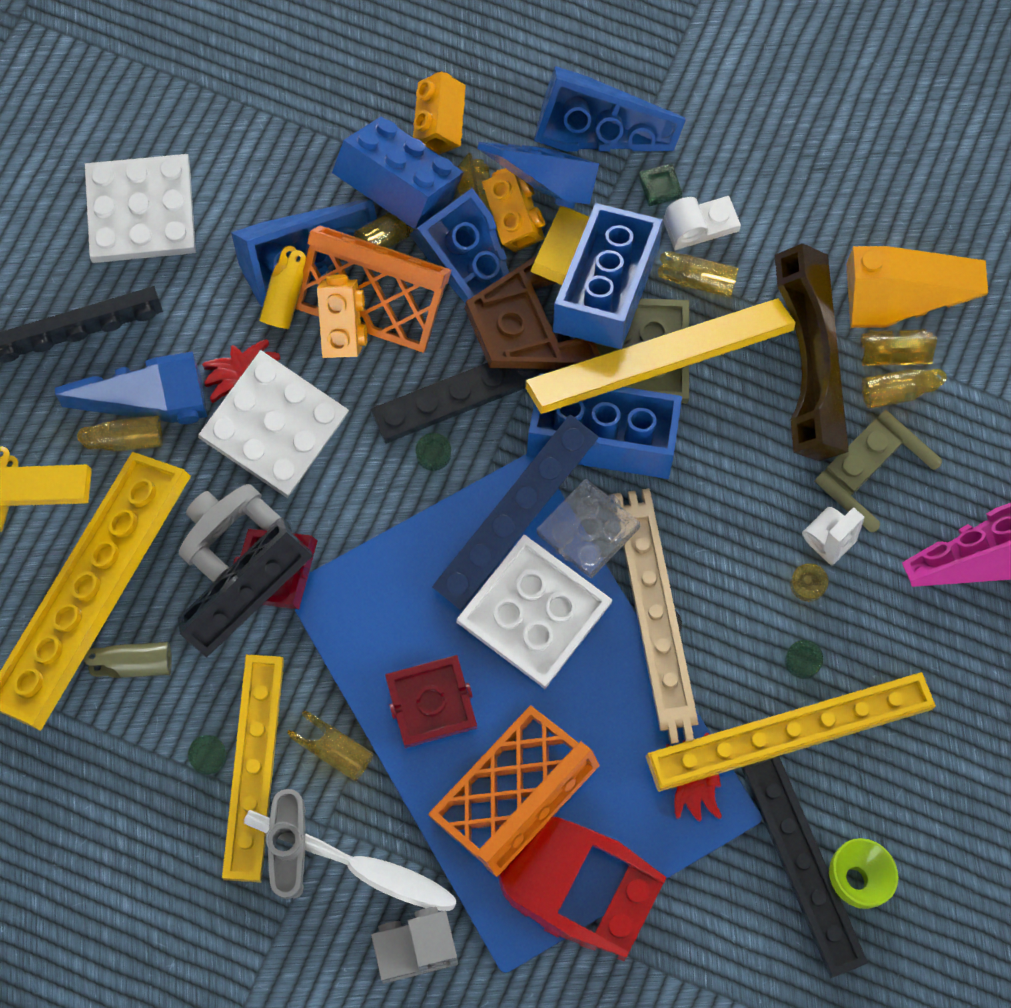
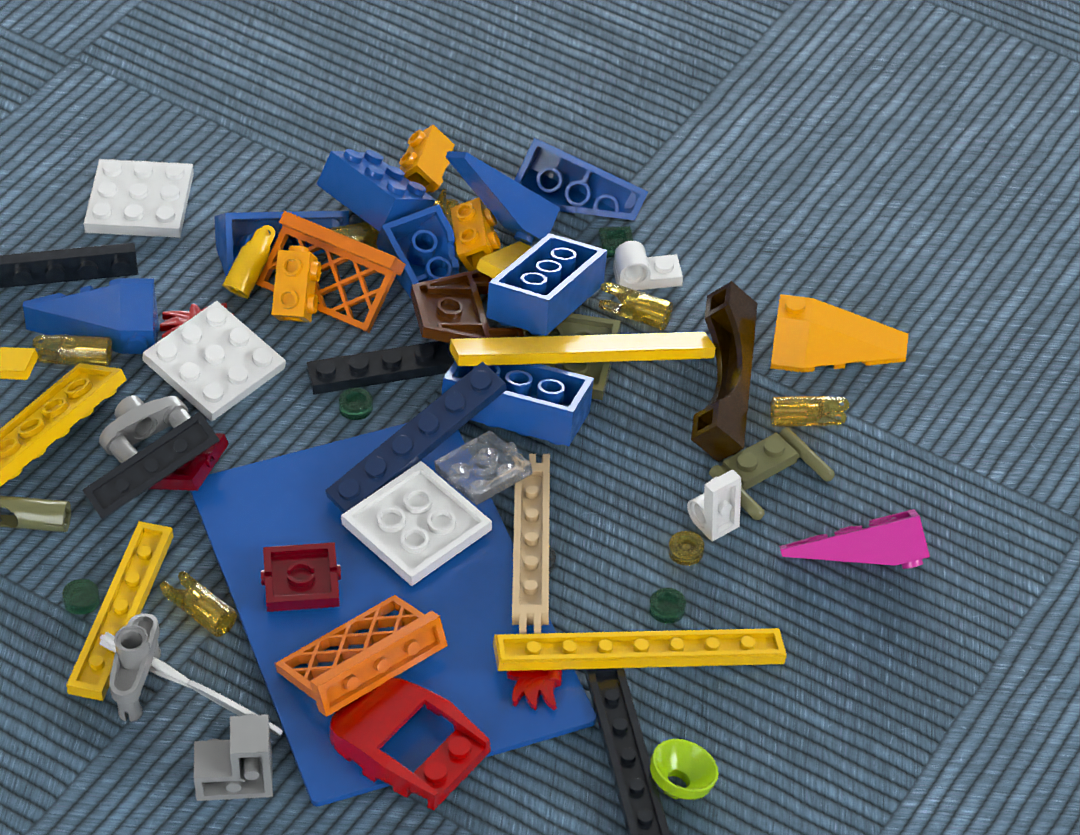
camera: 10 degrees right, 25 degrees down
clear yellow hinge [861,329,937,365] -> none

